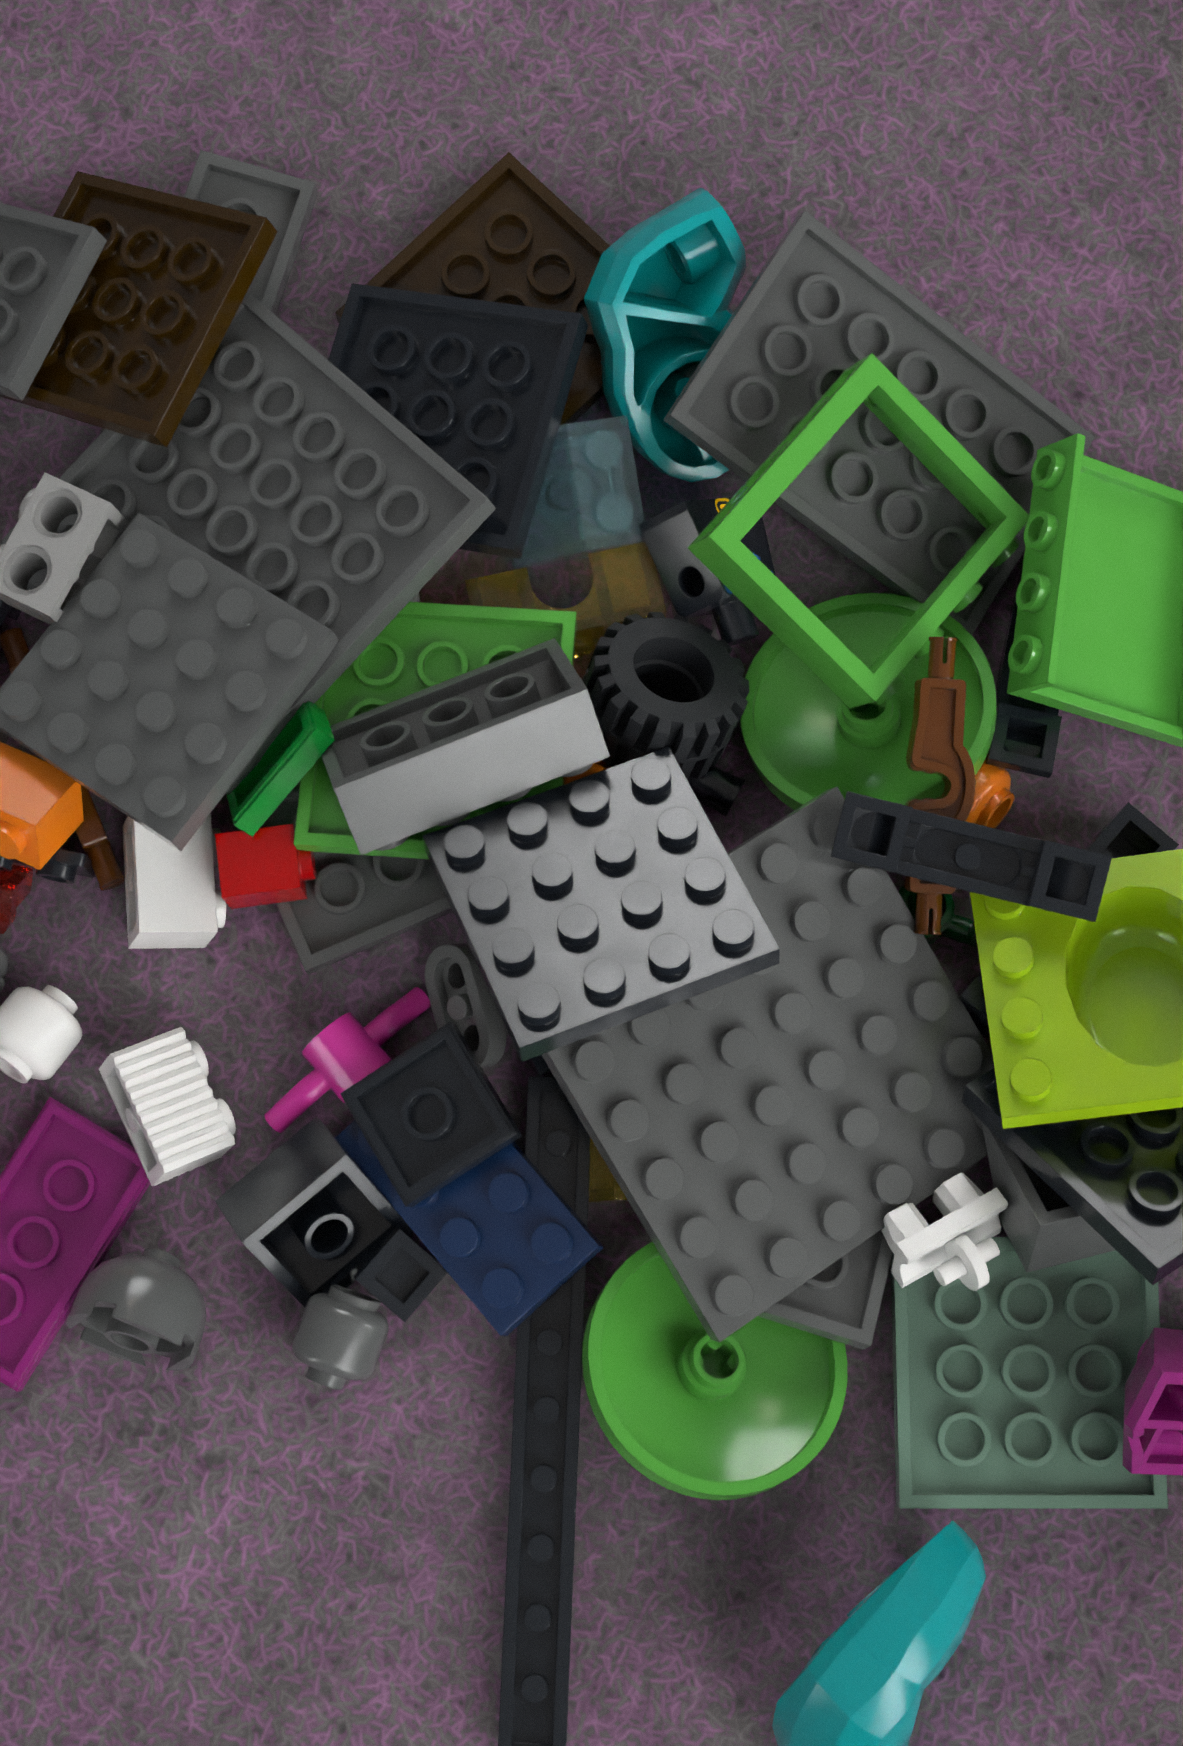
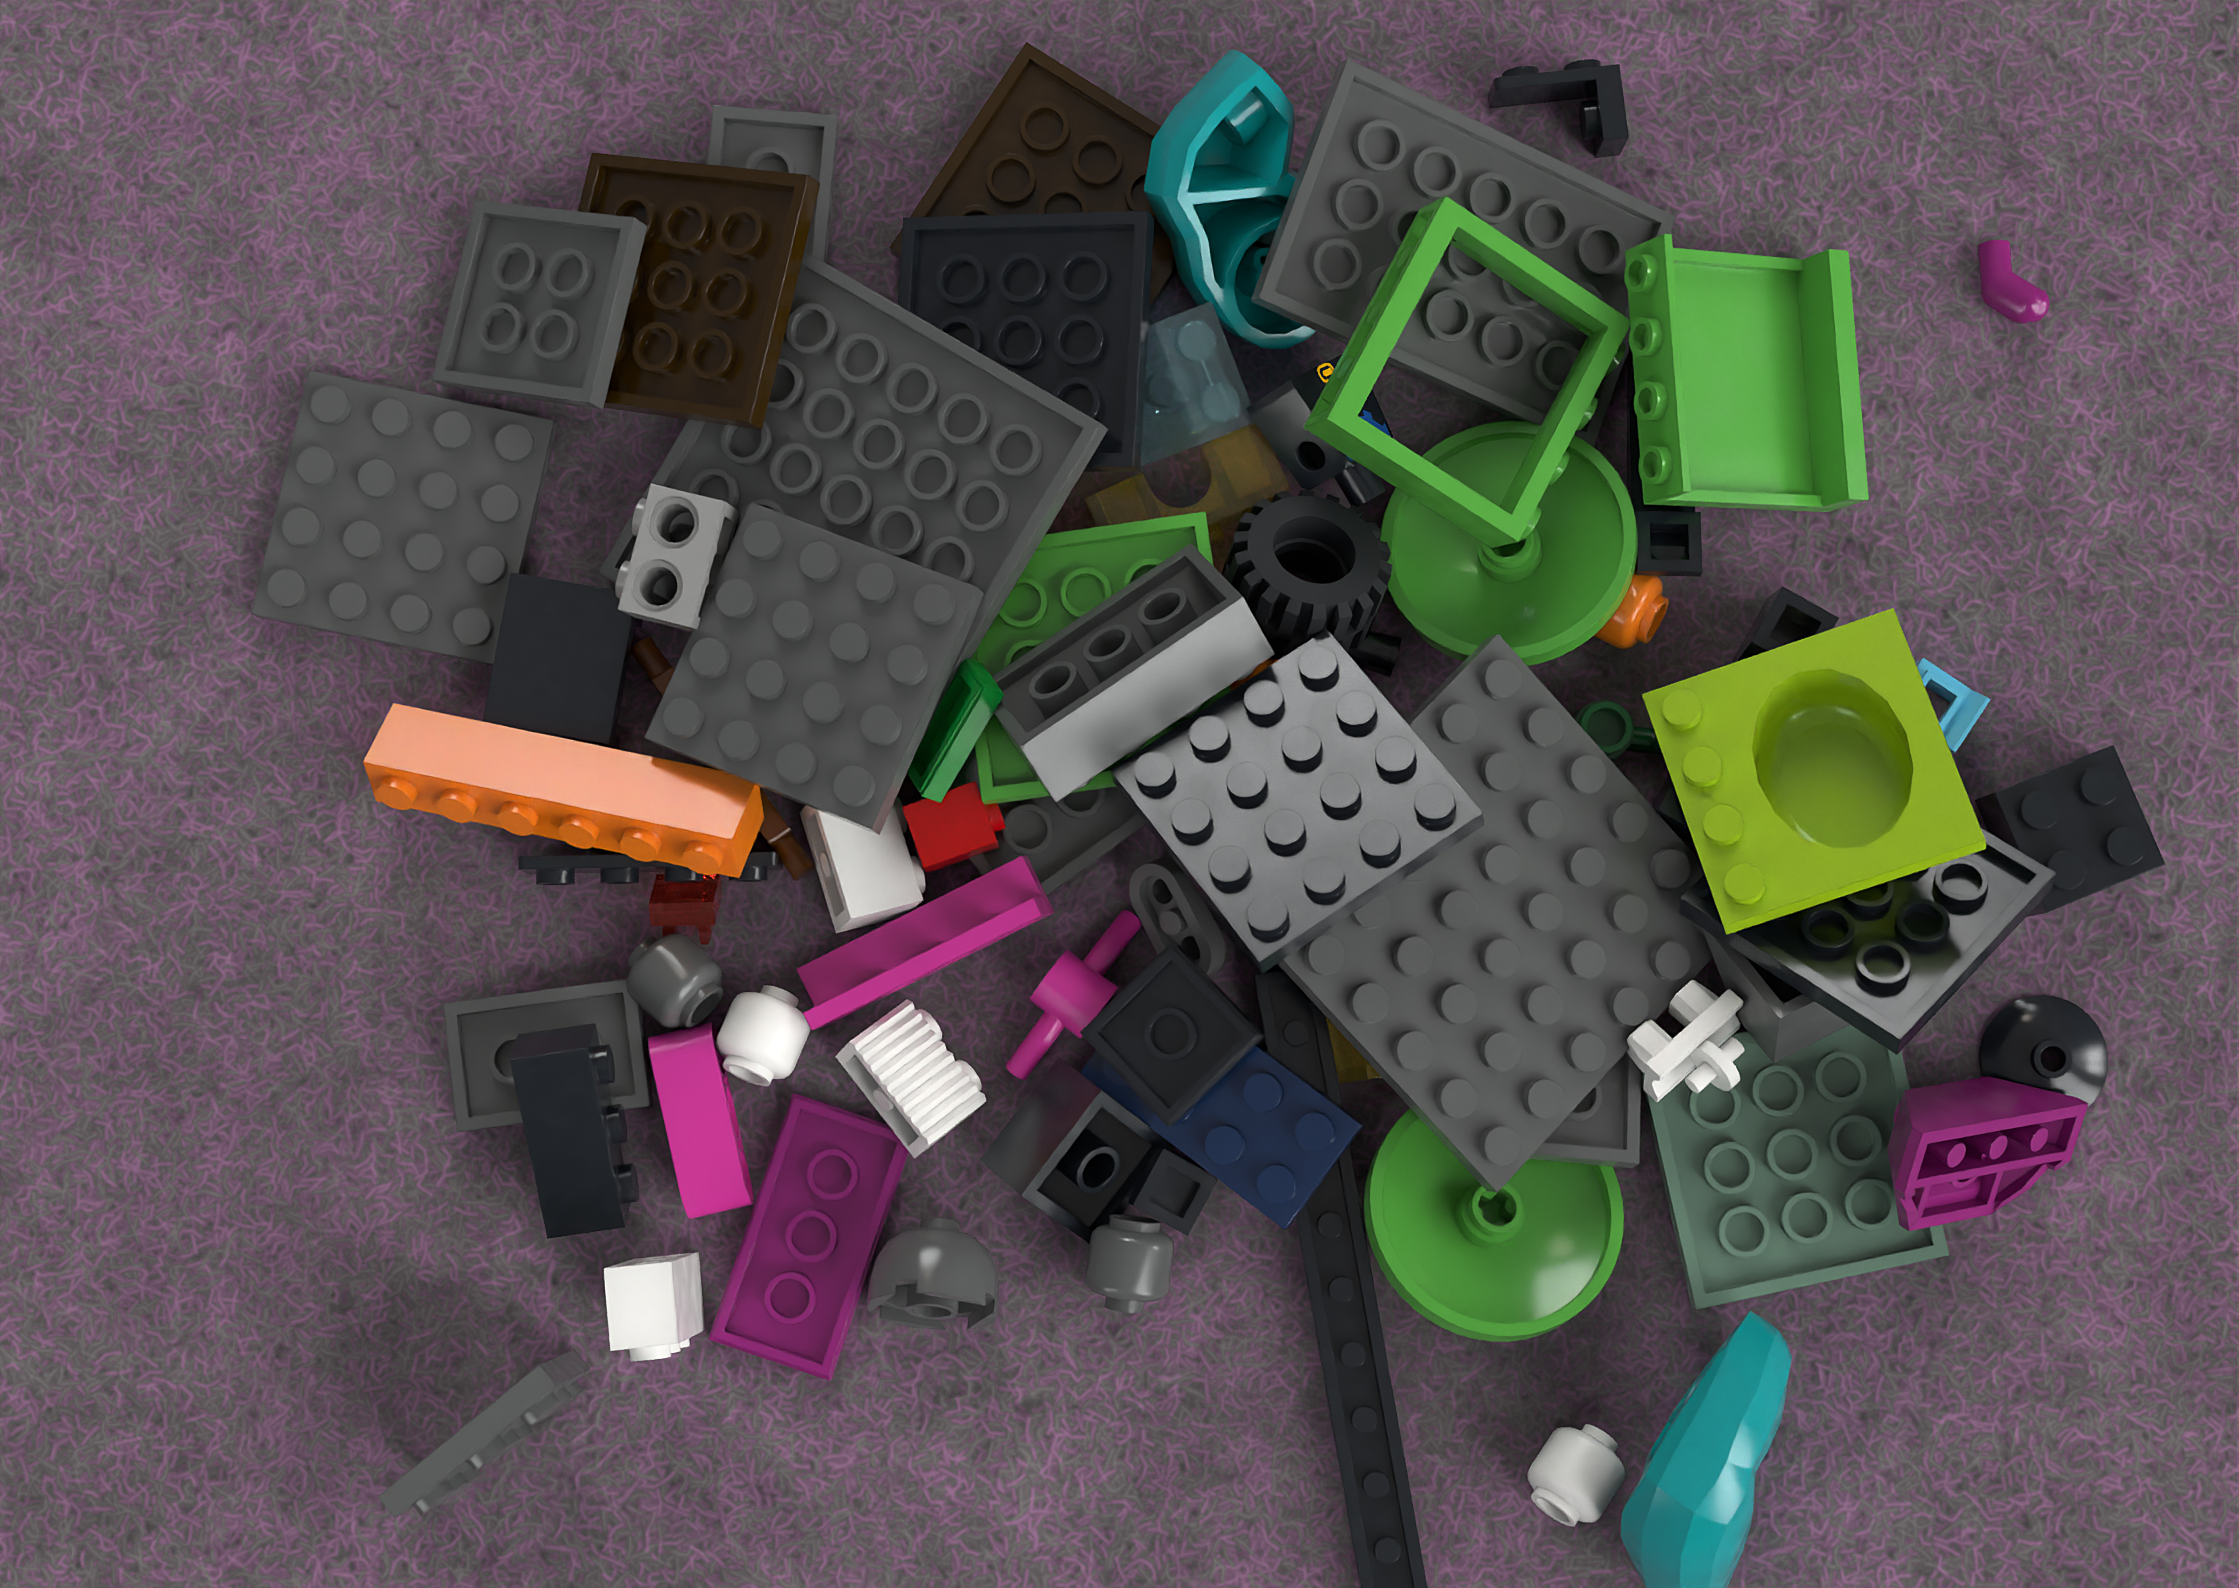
camera: 10 degrees left, 5 degrees up
black slope [830,791,1112,922] -> none
reddish brown piece [904,637,976,935] -> none
none -> dark pink fence [797,855,1055,1030]
none -> black bracket [1488,59,1629,158]
none -> white head [1527,1424,1626,1527]

